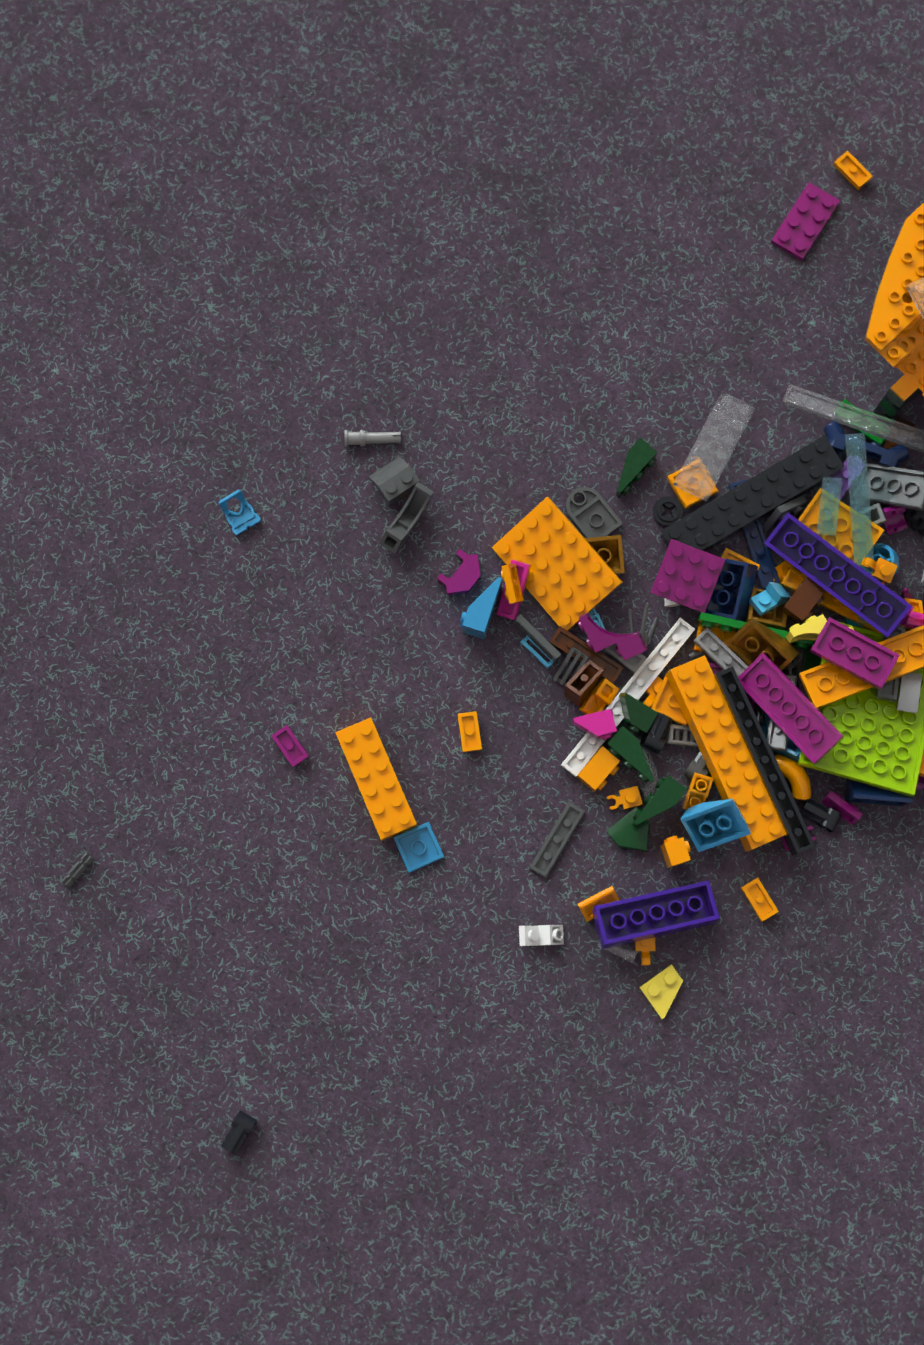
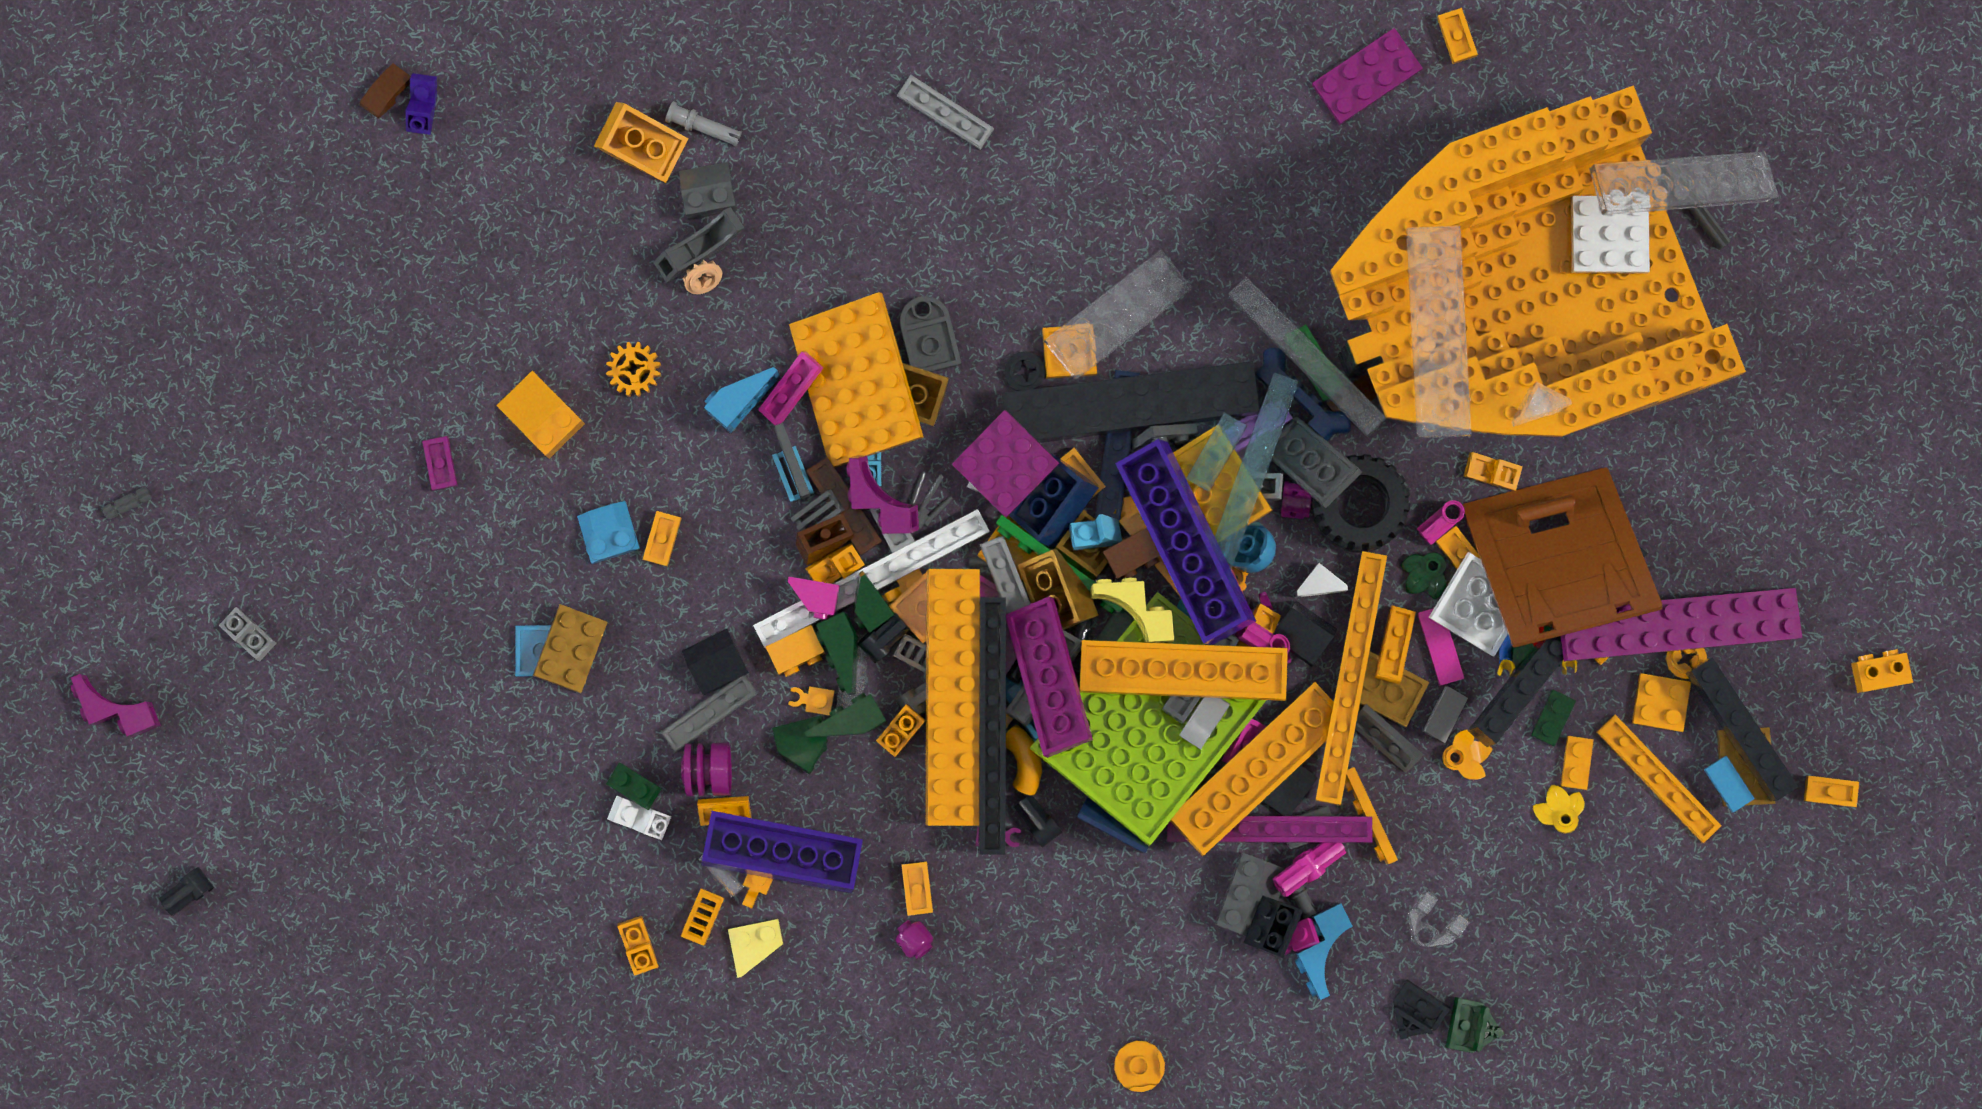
camera: 25 degrees right, 5 degrees up
dark azure piece [219,490,261,536] -> none
light orange brick [335,717,417,841] -> none
magenta piece [437,549,481,596] -> none
light orange plate [501,564,524,604] -> none
dark green slope [616,438,657,497] -> none
light orange brick [660,835,691,868] -> none
dark azure slope [681,799,751,852] -> none
magenta plate [810,617,900,690] -> none
magenta plate [821,791,863,825] -> none
light orange plate [861,557,898,584] -> none
none -> magenta arch [70,674,161,737]
none -> light grey slope [219,607,276,662]
none -> reddish brown slope [360,63,411,119]
none -> dark purple slope [406,73,437,135]
none -> light orange slope [496,370,585,459]
none -> pearl gold plate [533,604,608,693]
none -> dark azure slope [577,501,640,564]
none -> light orange slope [594,102,688,183]
none -> light orange gear [606,342,661,397]
none -> dark green plate [606,762,662,810]
none -> light orange slope [617,916,658,976]
none -> magenta wheel [681,742,732,796]
none -> light orange slope [681,888,724,946]
none -> black slope [682,629,749,696]
none -> light nougat gear [683,260,722,294]
none -> magenta head [895,920,934,959]
none -> light grey tile [897,75,994,150]

